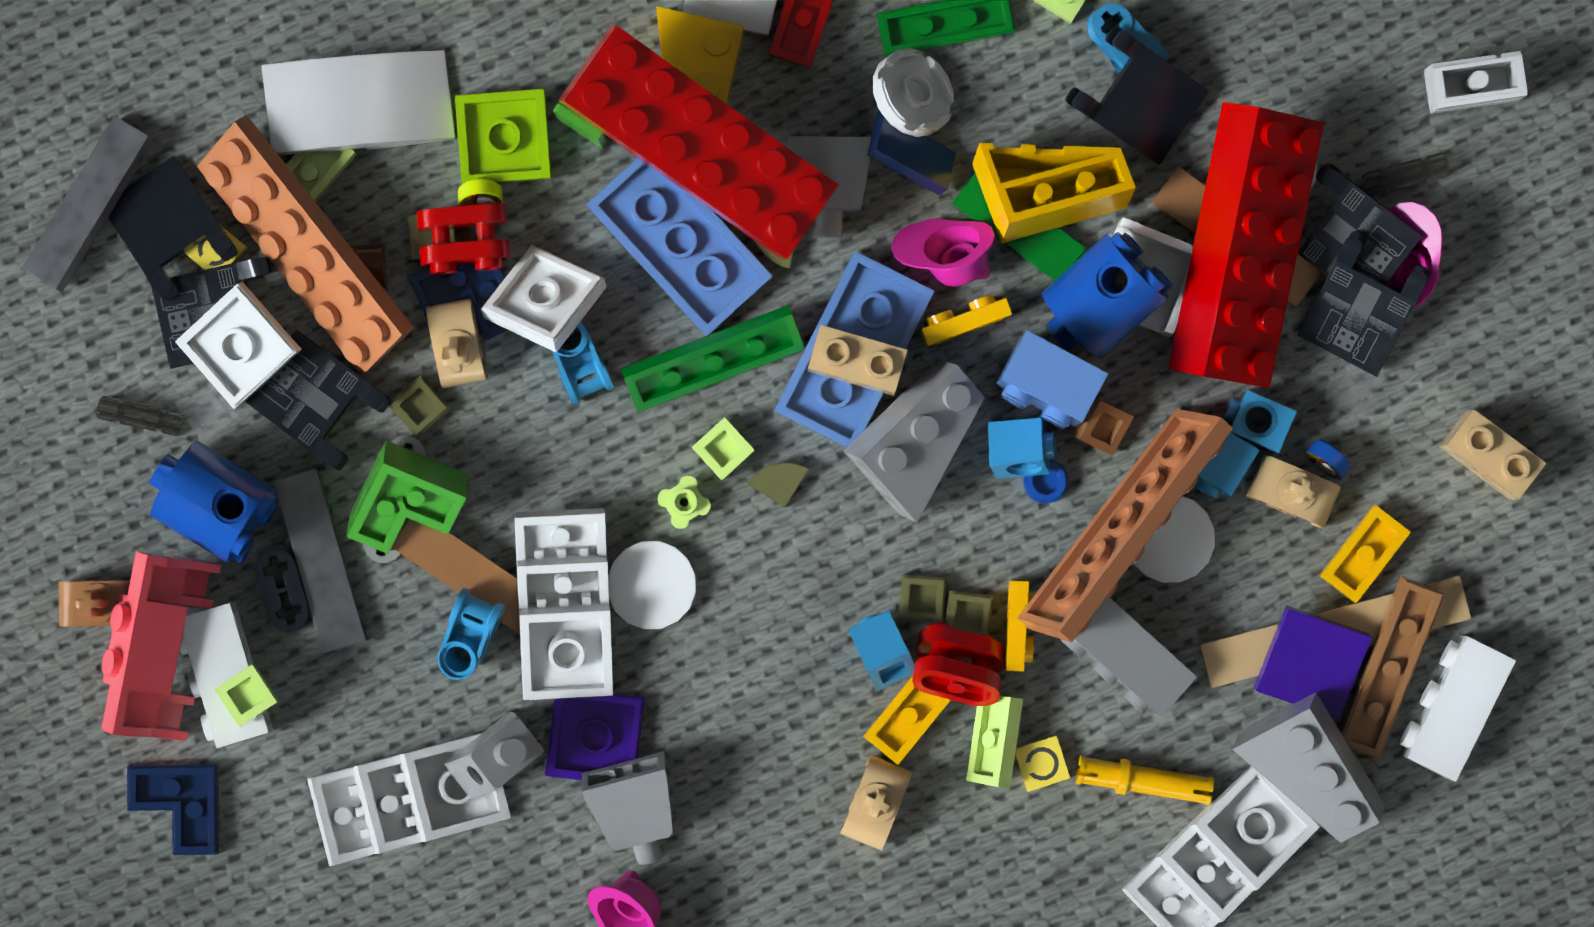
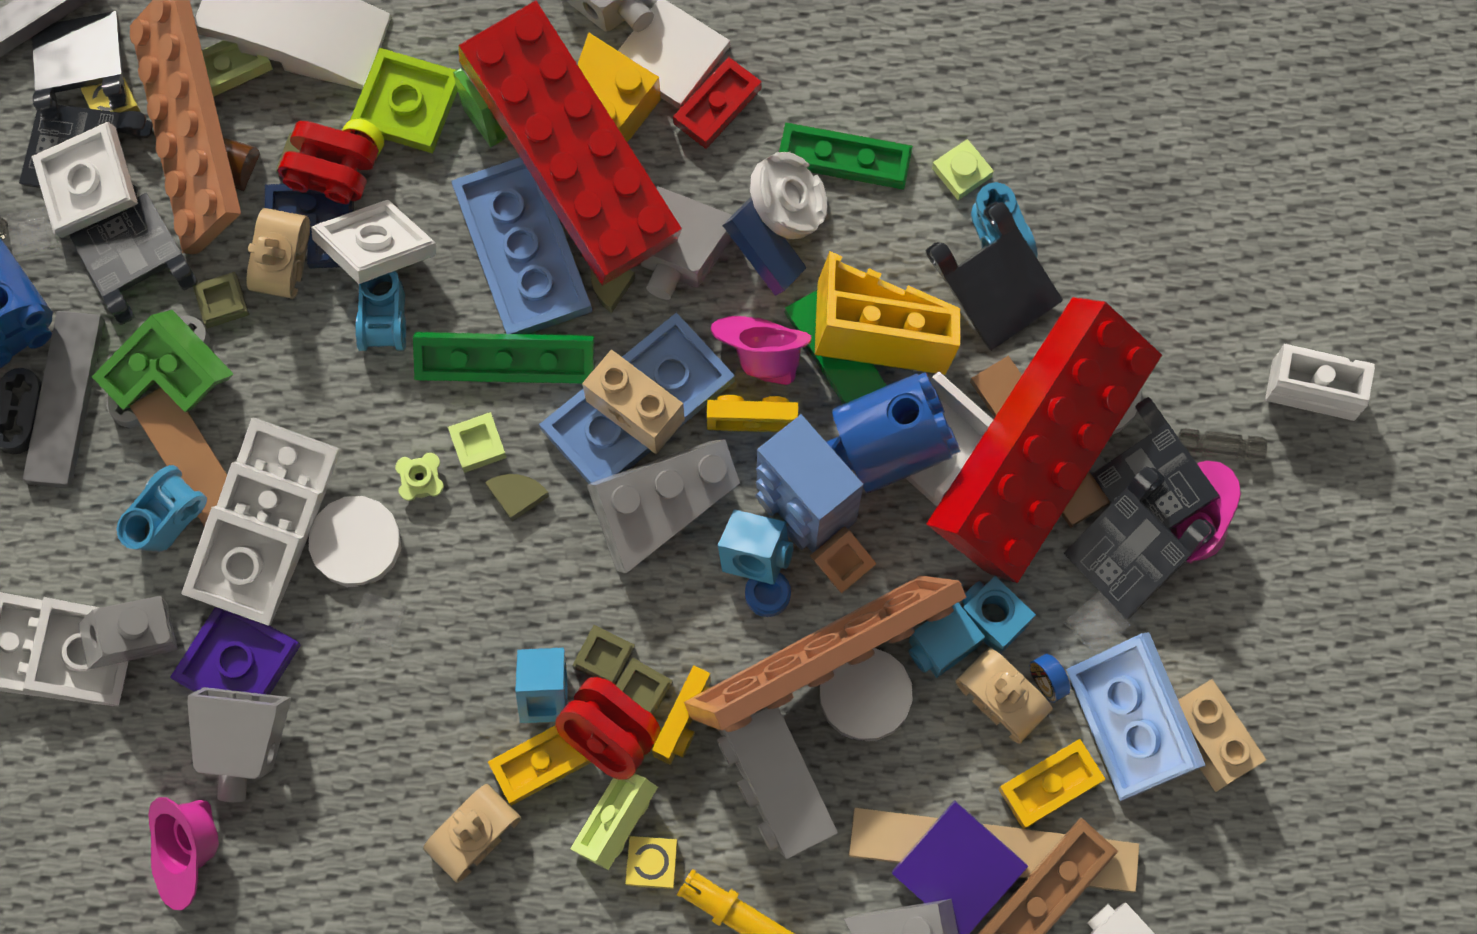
camera: 20 degrees right, 15 degrees down
none -> light blue tile [1066,632,1206,801]

